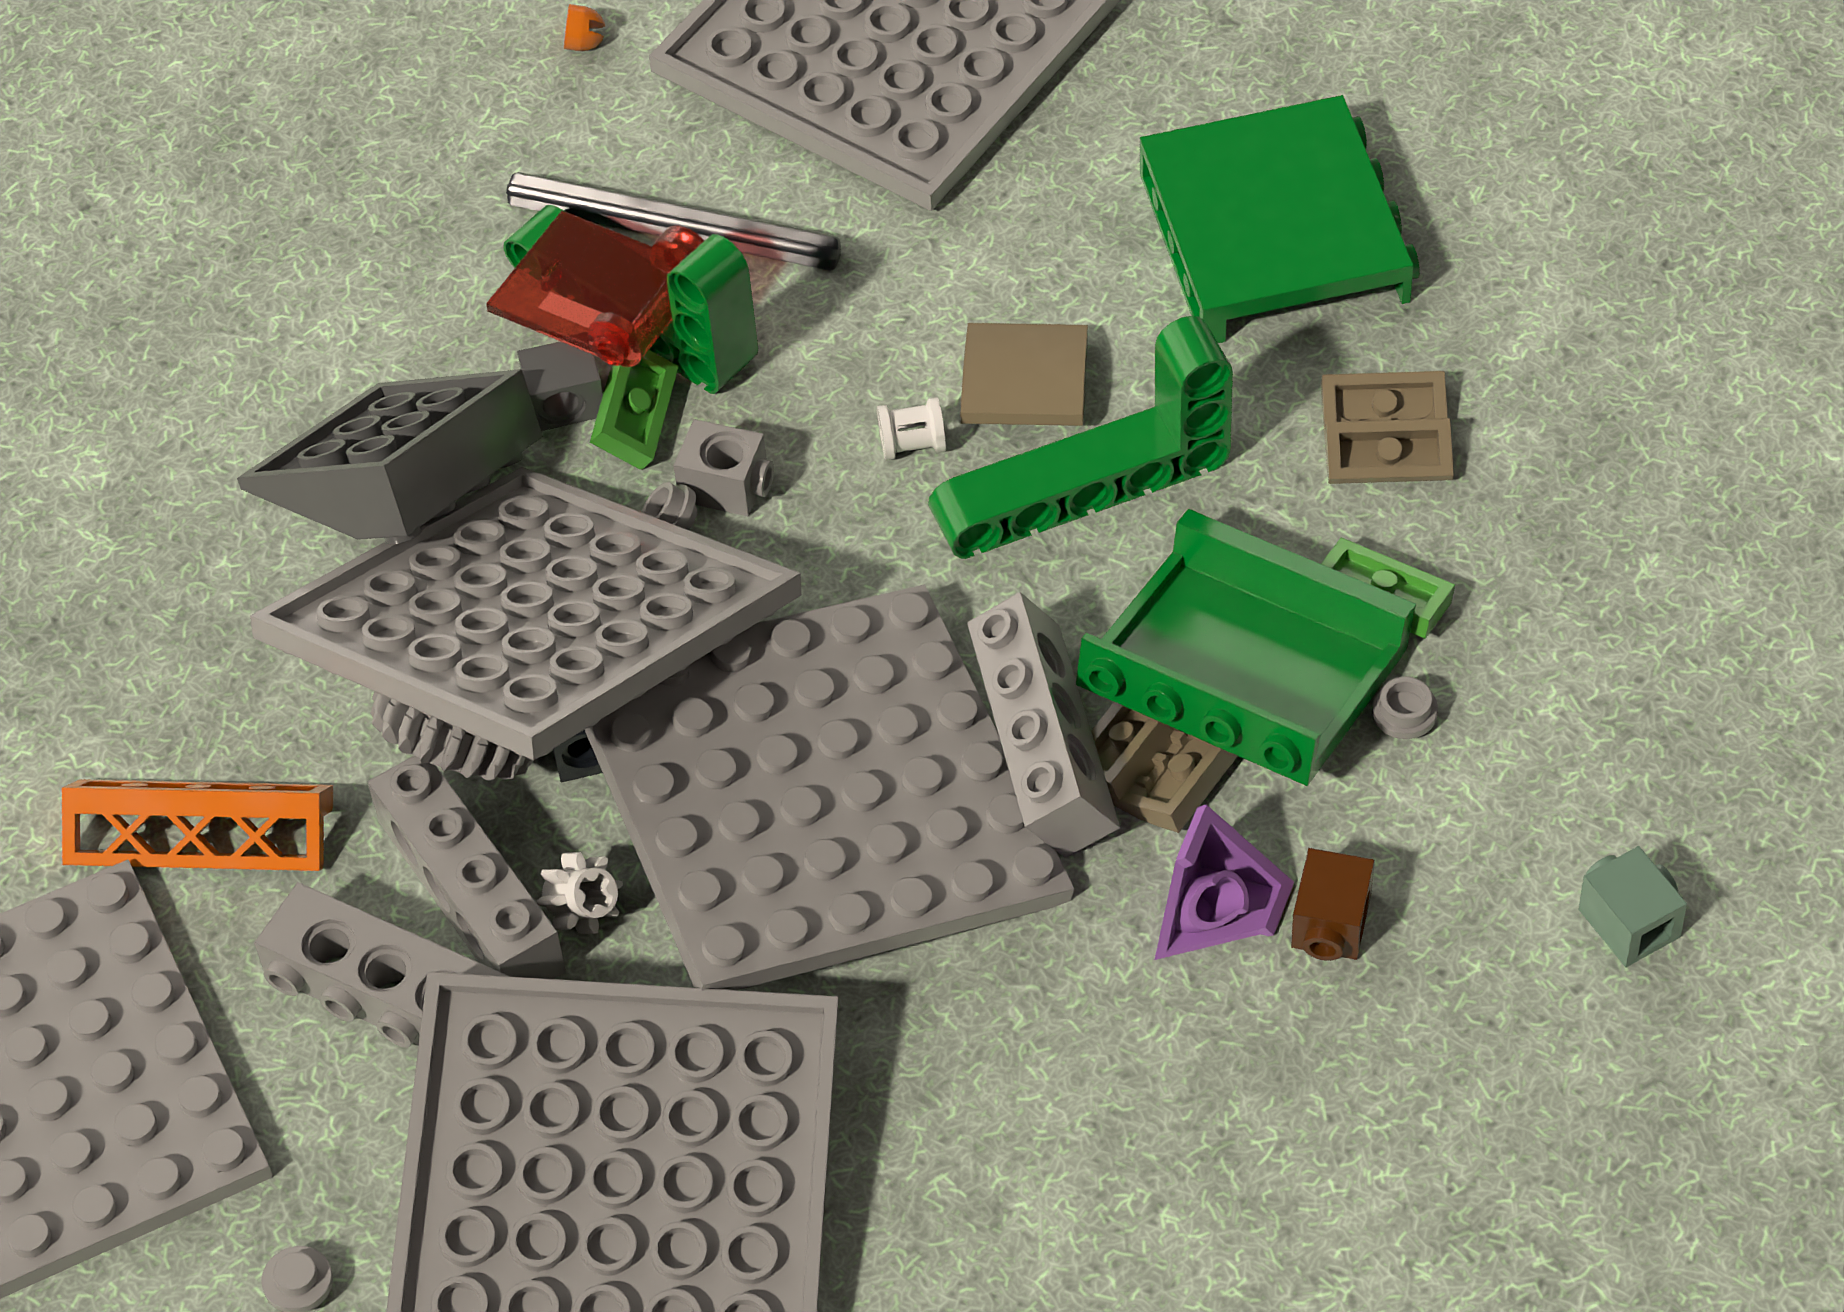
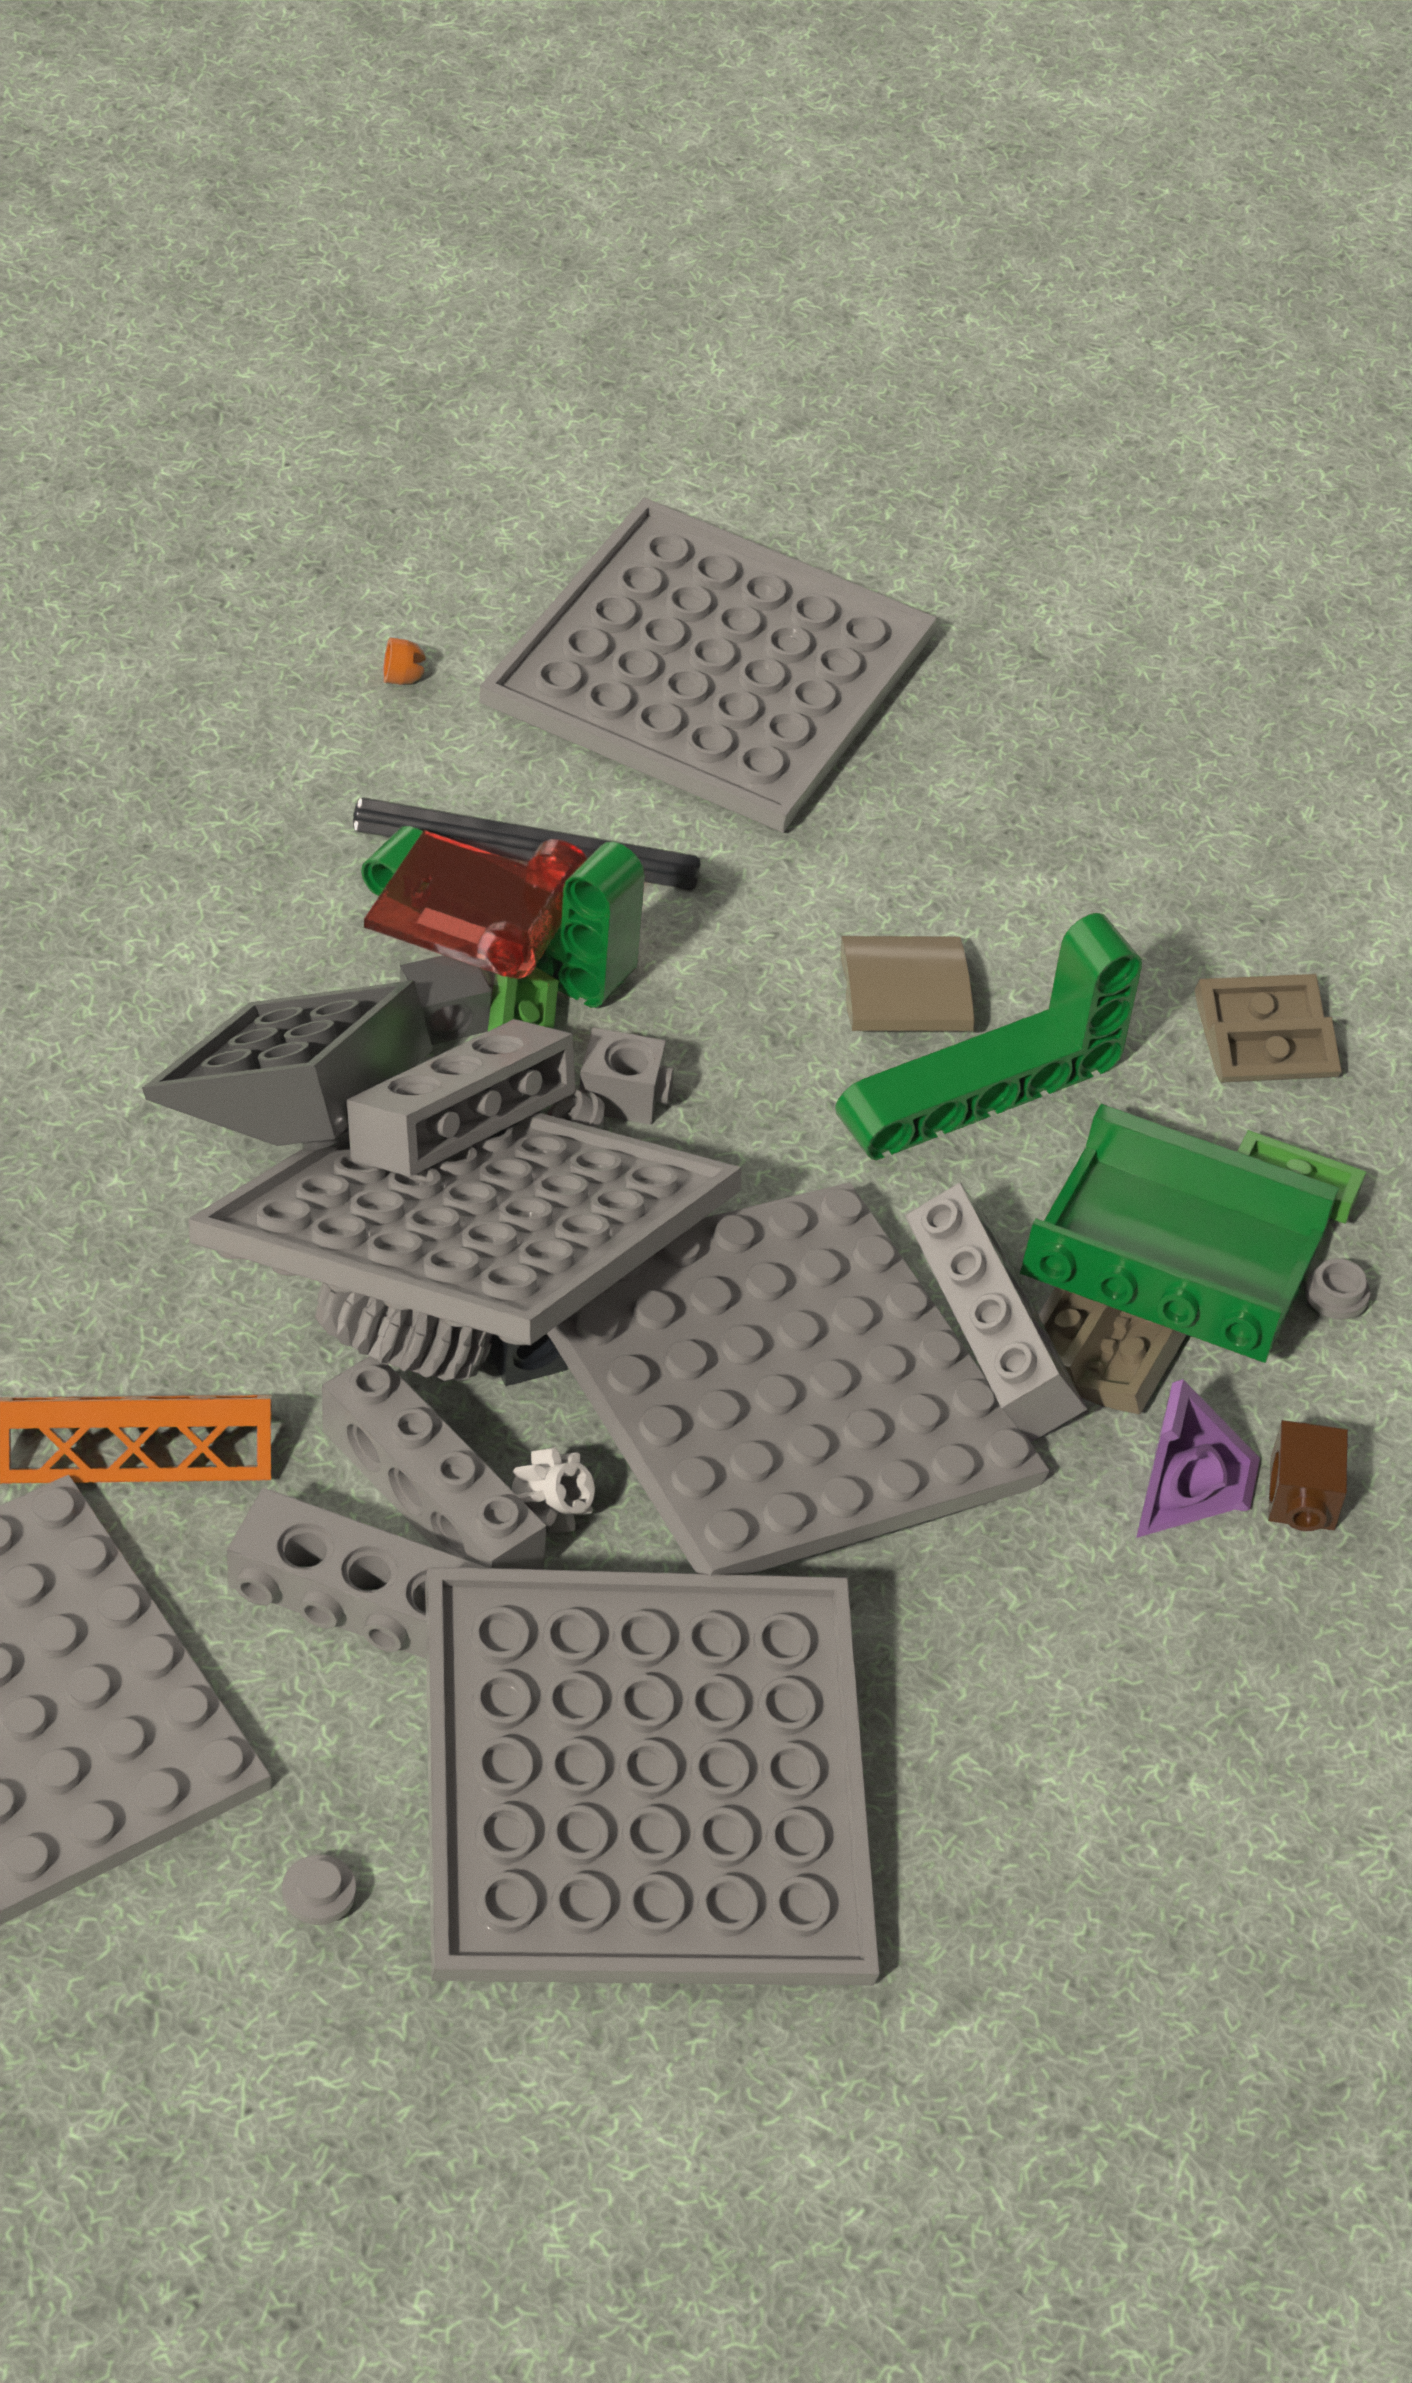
camera: 15 degrees left, 5 degrees down
white bush [877,397,946,460] -> none
green panel [1140,95,1420,343] -> none
none -> light grey brick [347,1019,575,1177]

